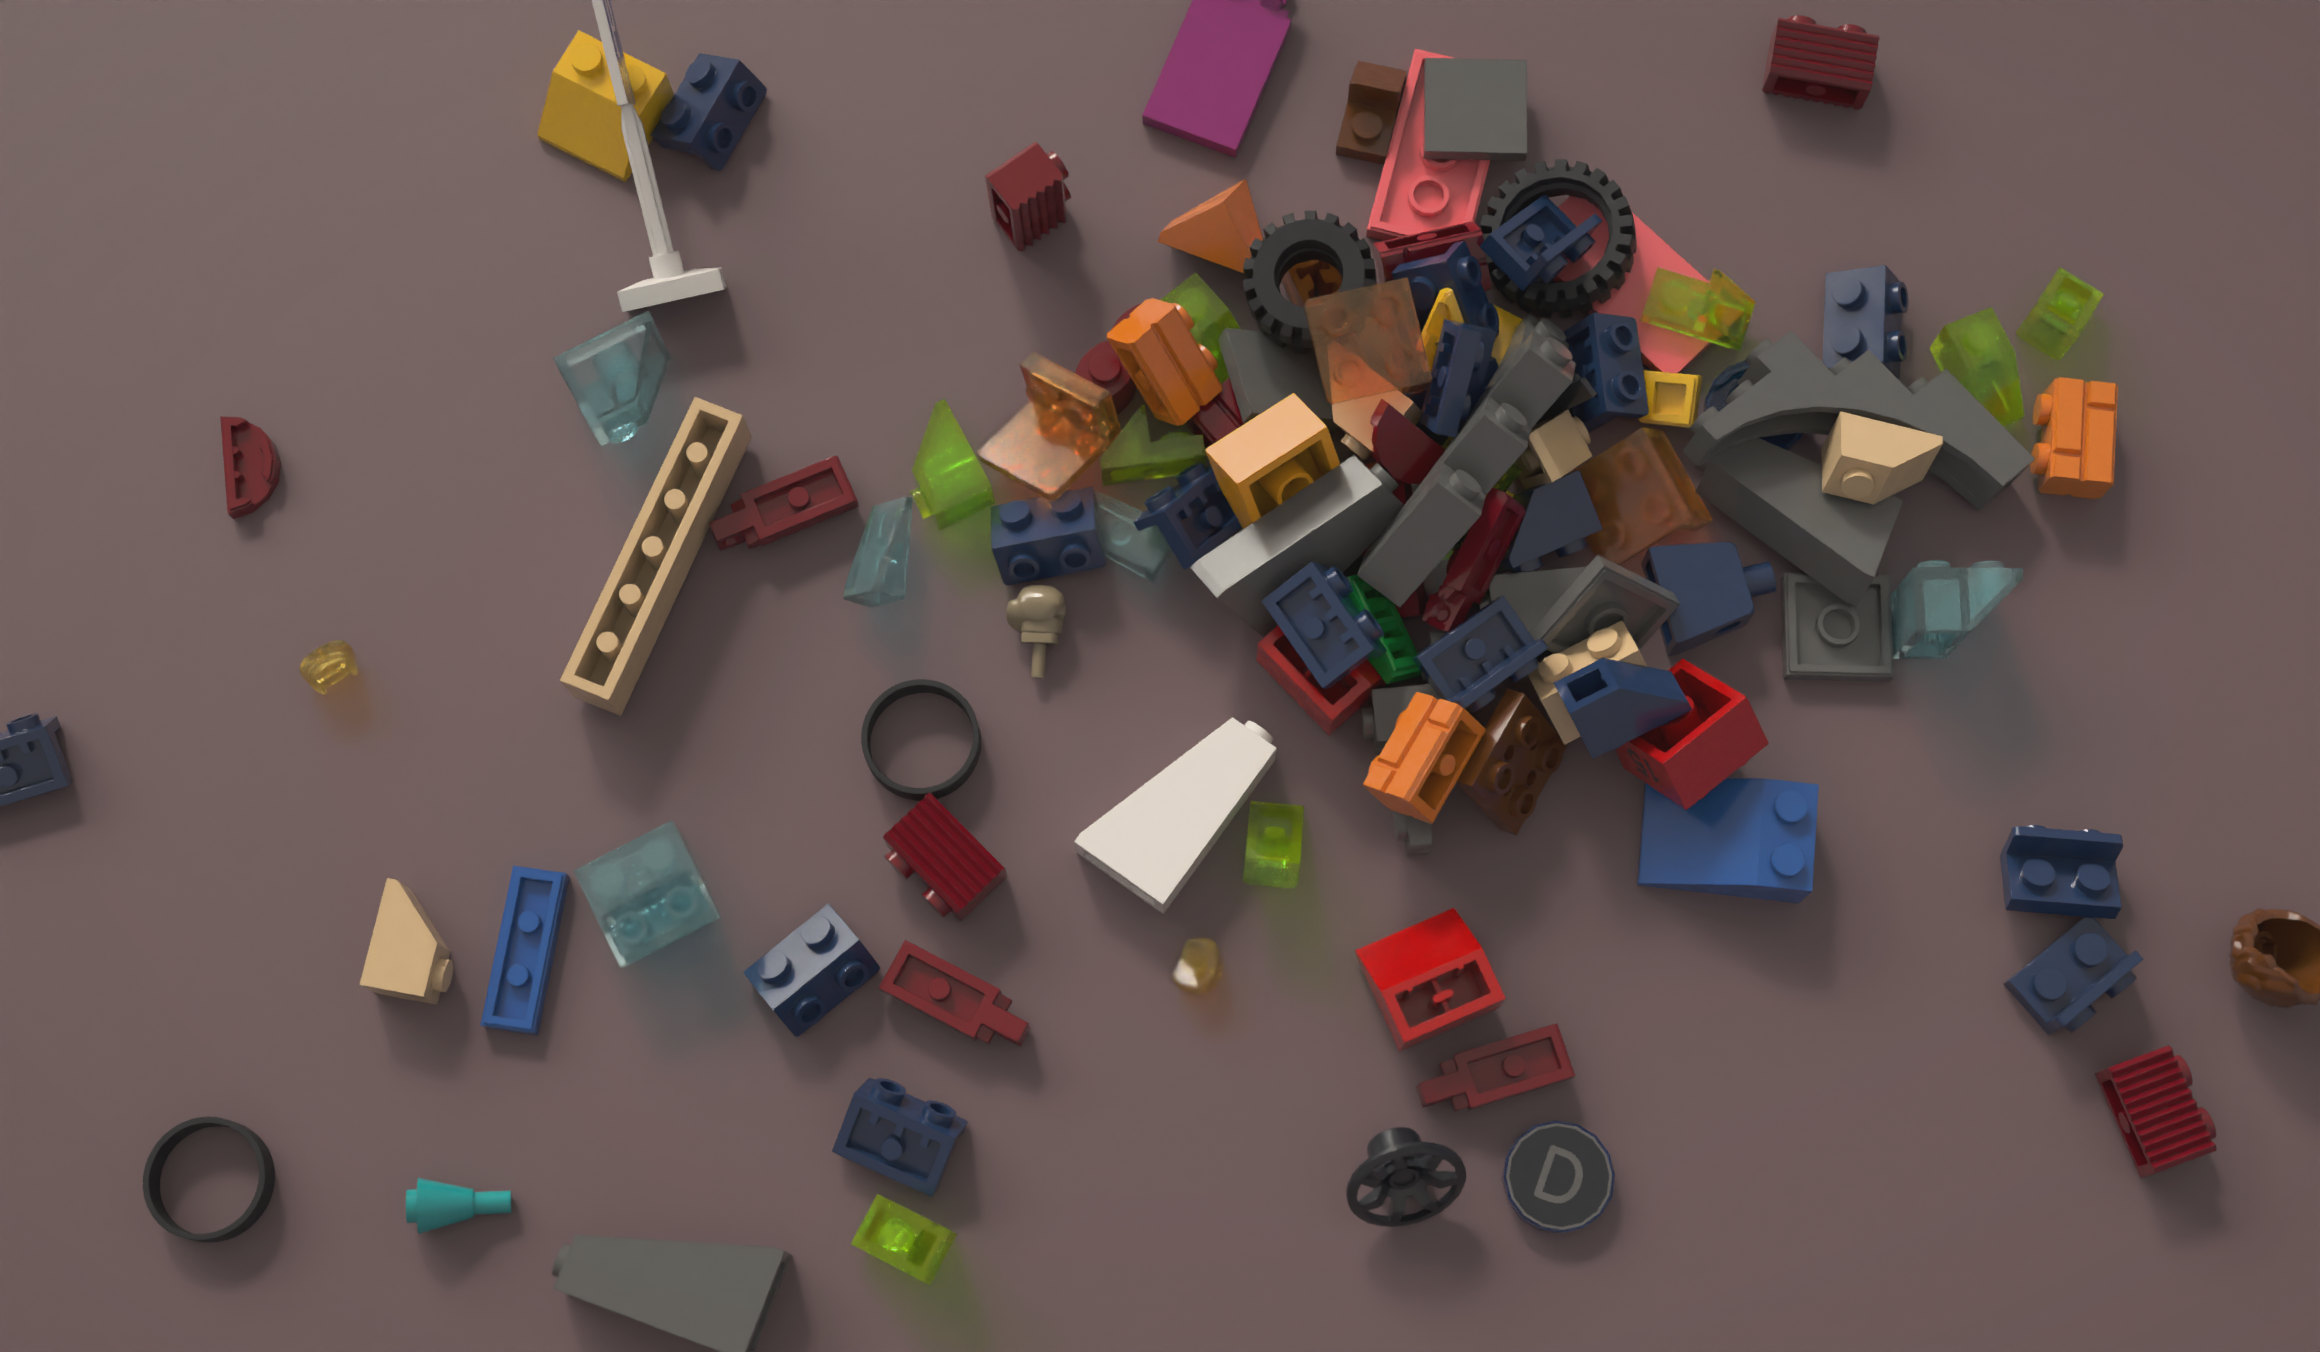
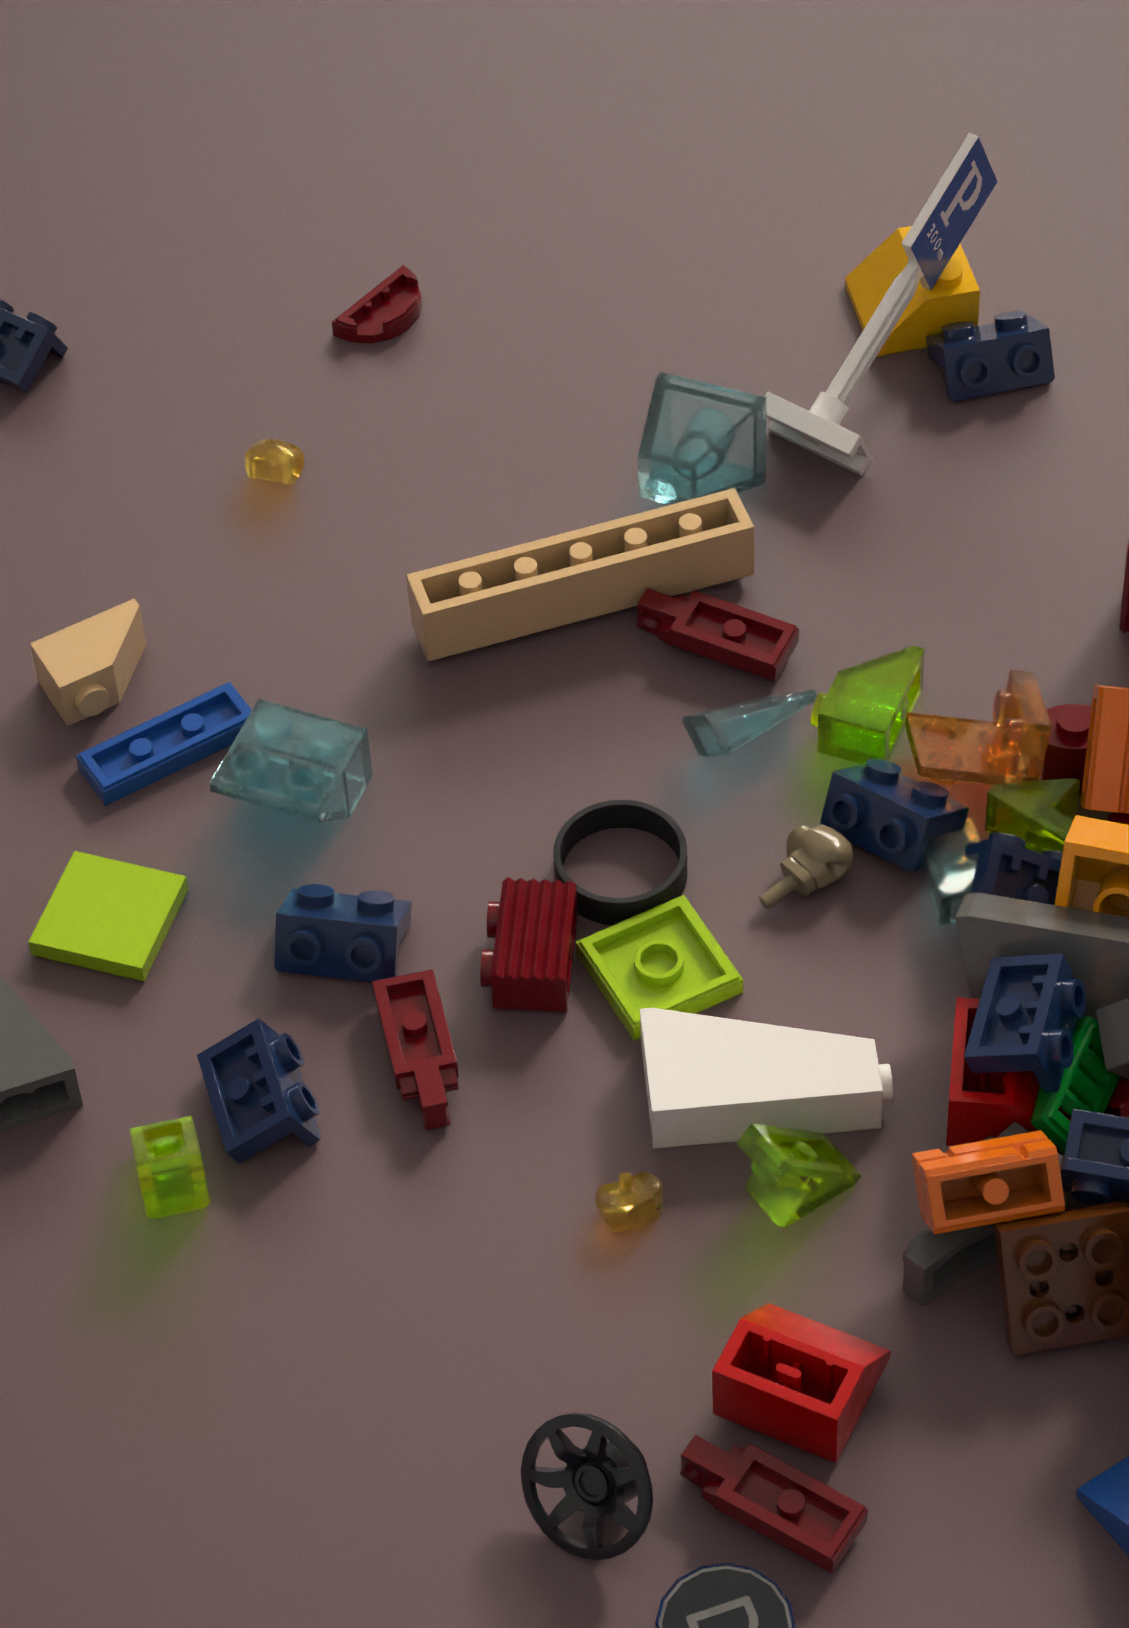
camera: 50 degrees right, 25 degrees down
none -> lime tile [28,851,189,982]
none -> lime tile [576,895,743,1041]

